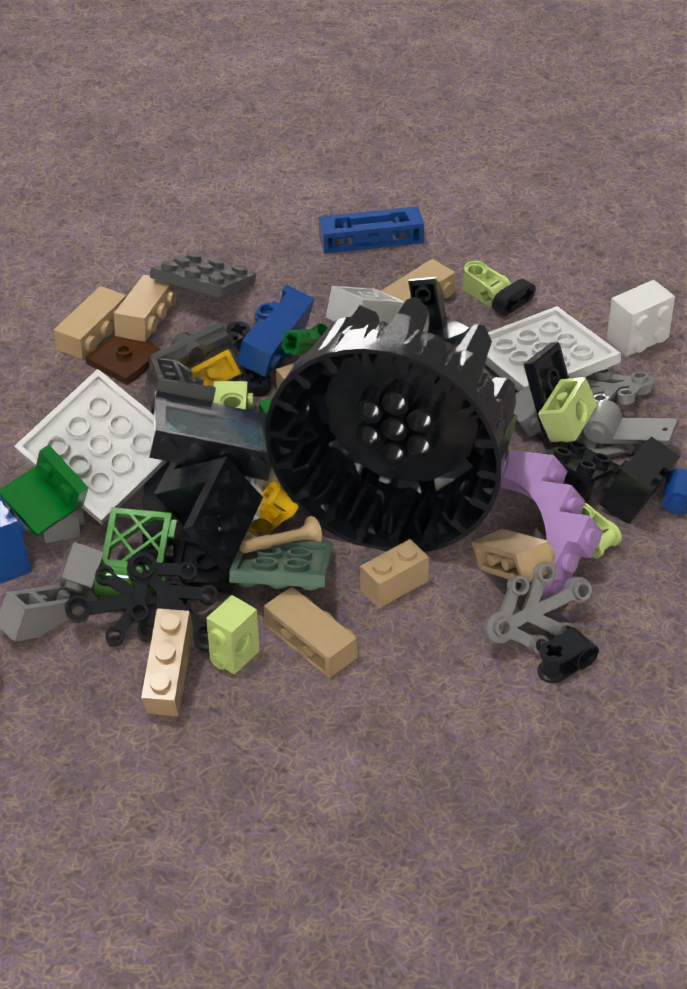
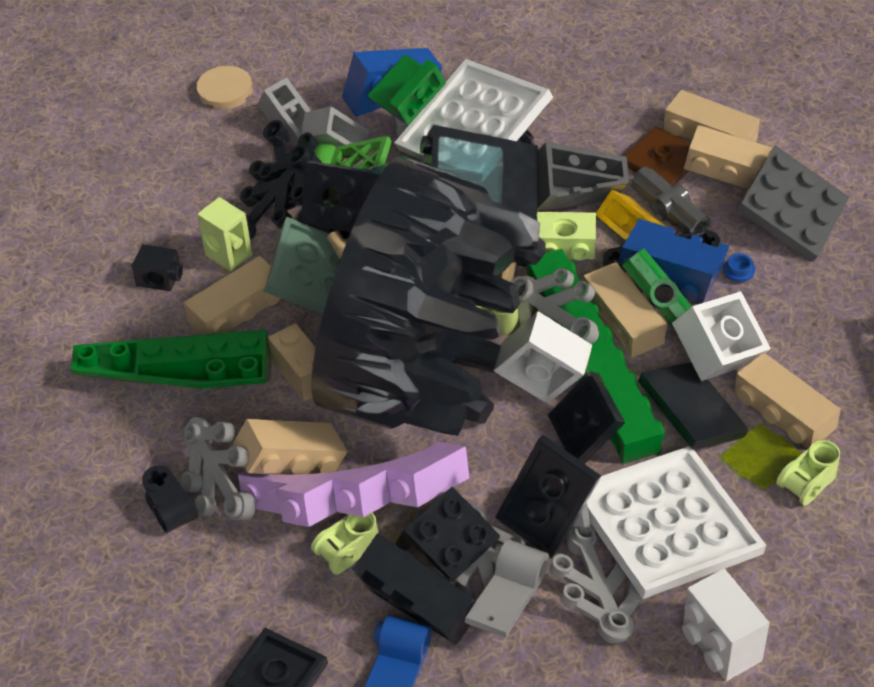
camera: 95 degrees right, 5 degrees up
tan brick [141,609,193,716] -> none
black slope [408,277,446,330] -> none
black beam [492,278,536,316] -> none
yellowish green brick [538,377,597,442] -> none
none -> green wedge [70,329,271,389]
none -> black brick [131,244,183,291]
none -> clear neon green piece [721,423,802,491]

